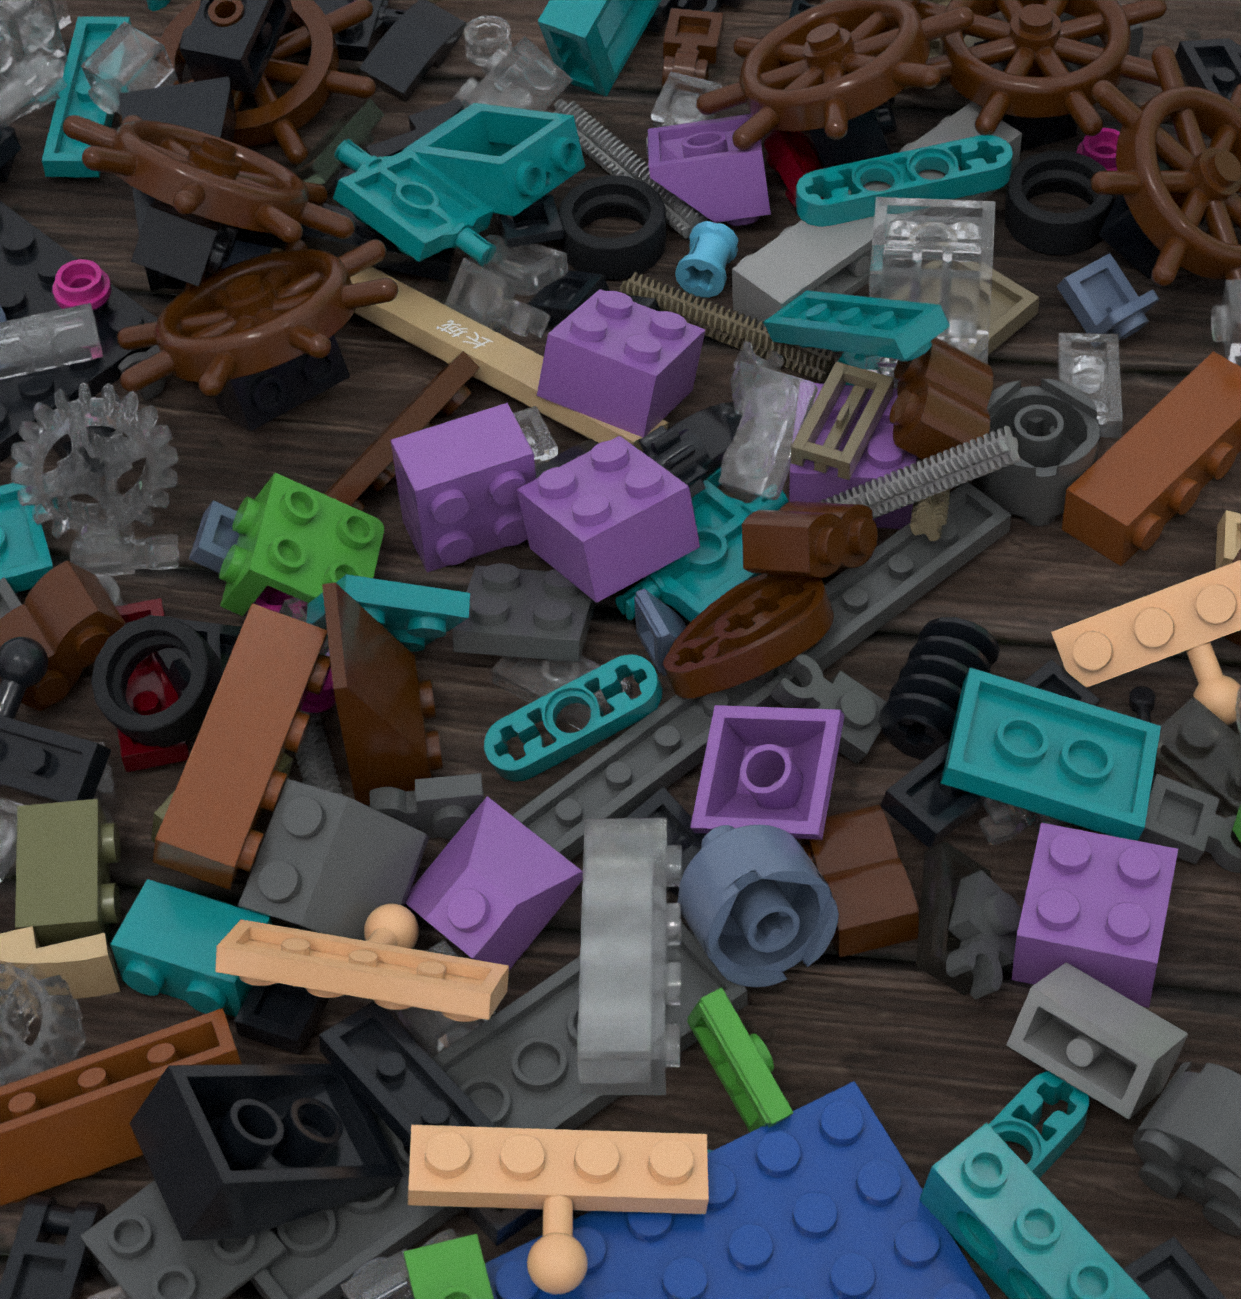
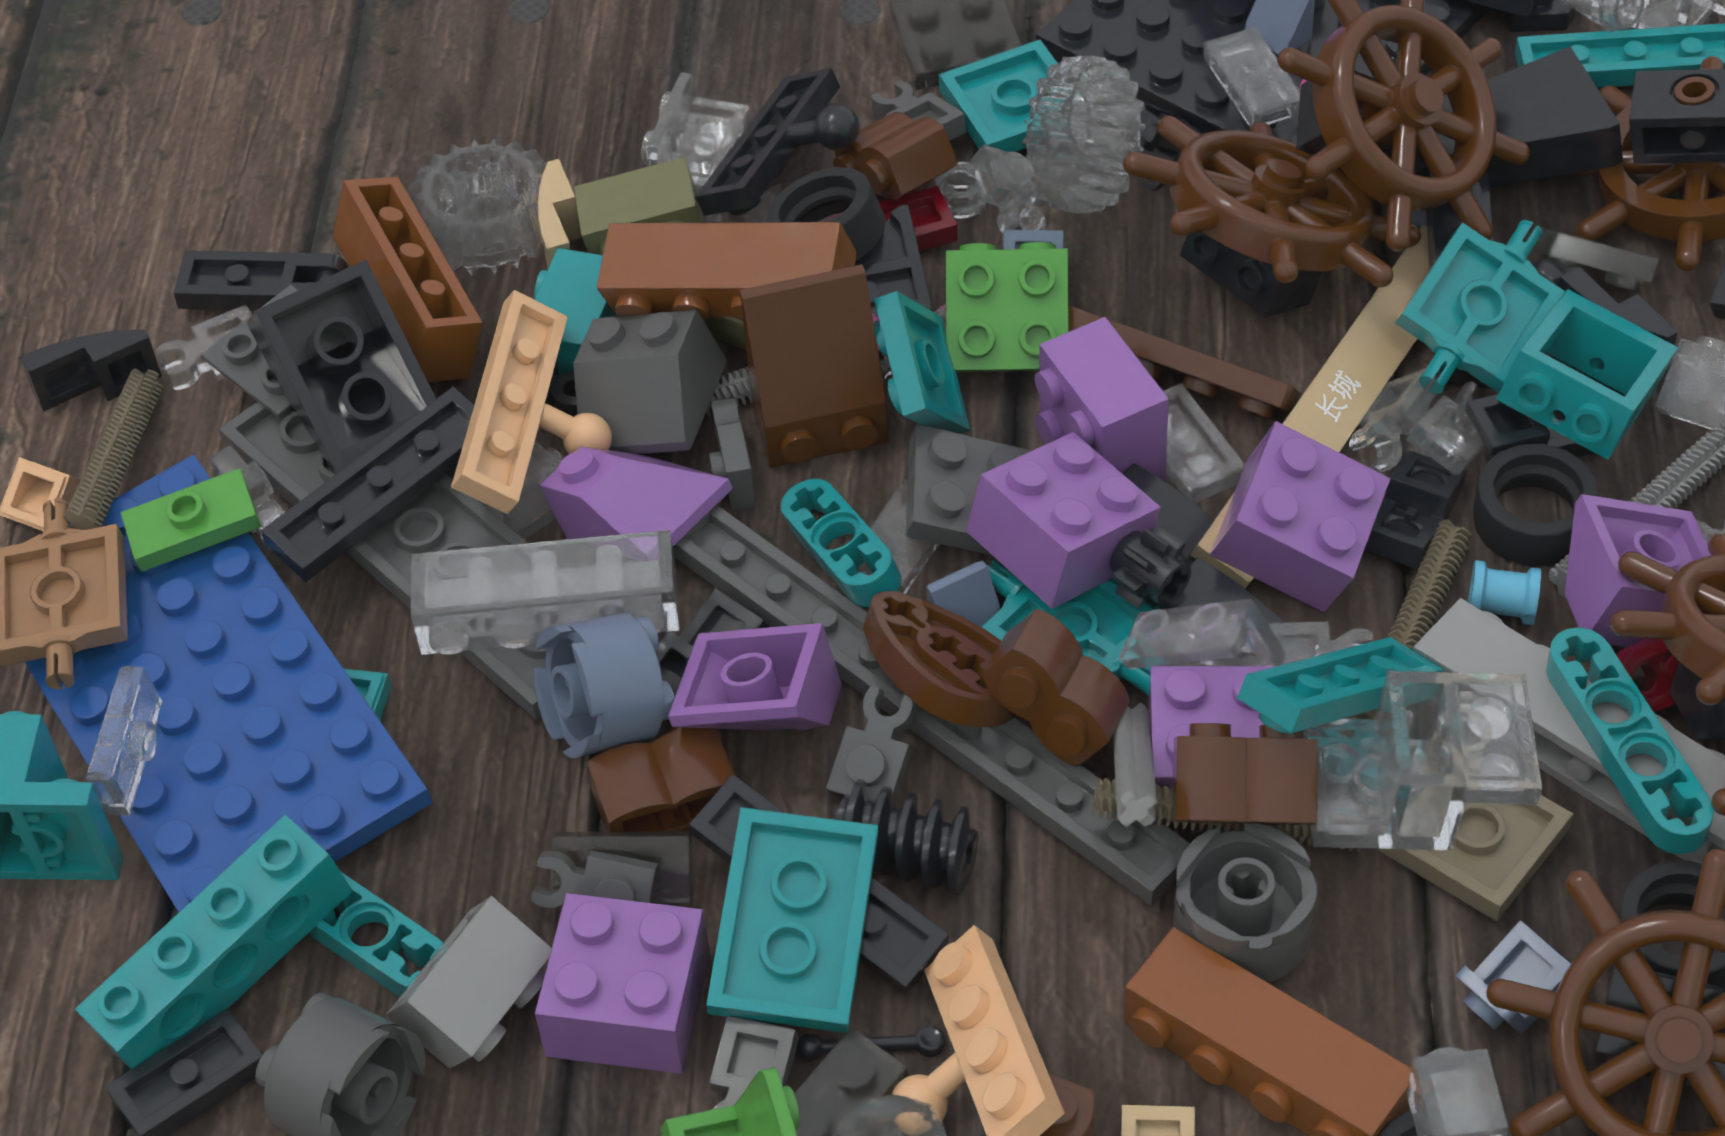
camera: 85 degrees right, 0 degrees up
clear brick [81,21,178,114] -> none
light nougat plate [408,1125,709,1295] -> none
bright green plate [687,987,794,1132] -> none
dark tan tile [791,362,894,480] -> none
clear plate [1057,333,1123,438] -> none

